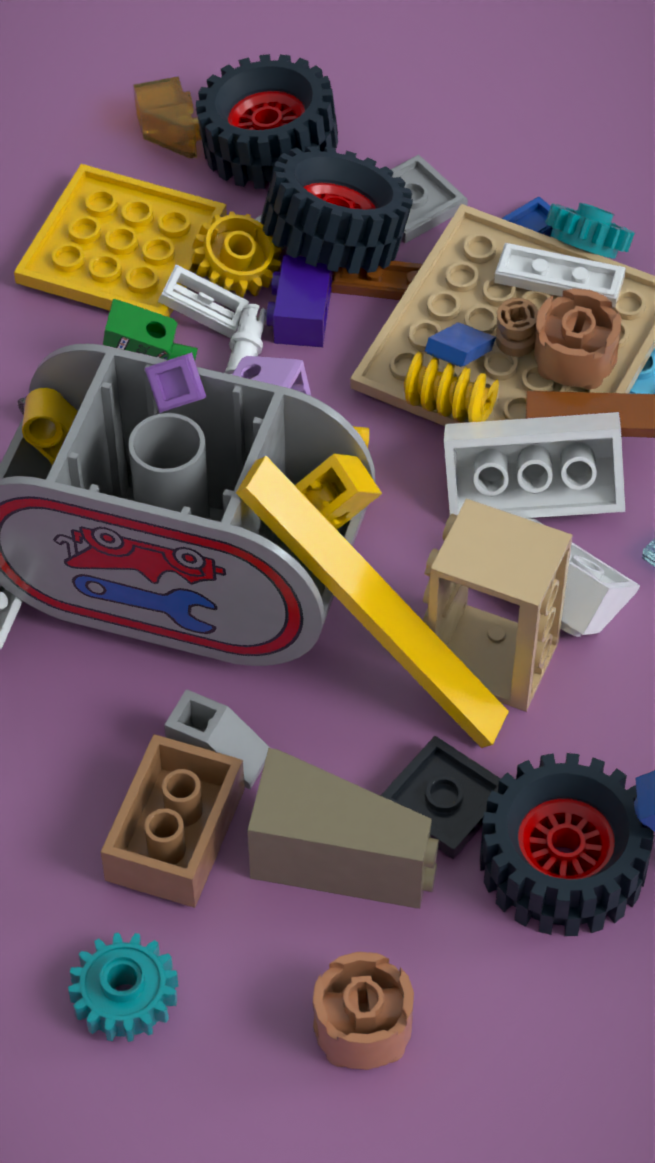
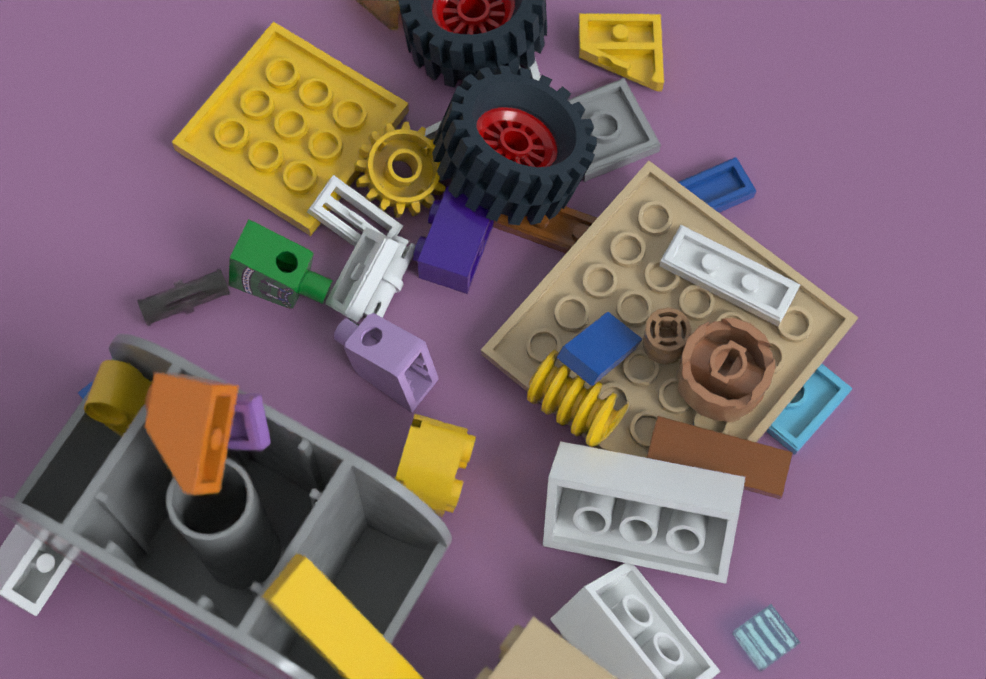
camera: 10 degrees right, 15 degrees up
yellow brick [295,454,382,530] -> none
teal gear [545,202,635,259] -> none
none -> orange slope [145,372,239,495]
none -> white tile [325,227,400,322]
none -> yellow wing [578,13,664,91]

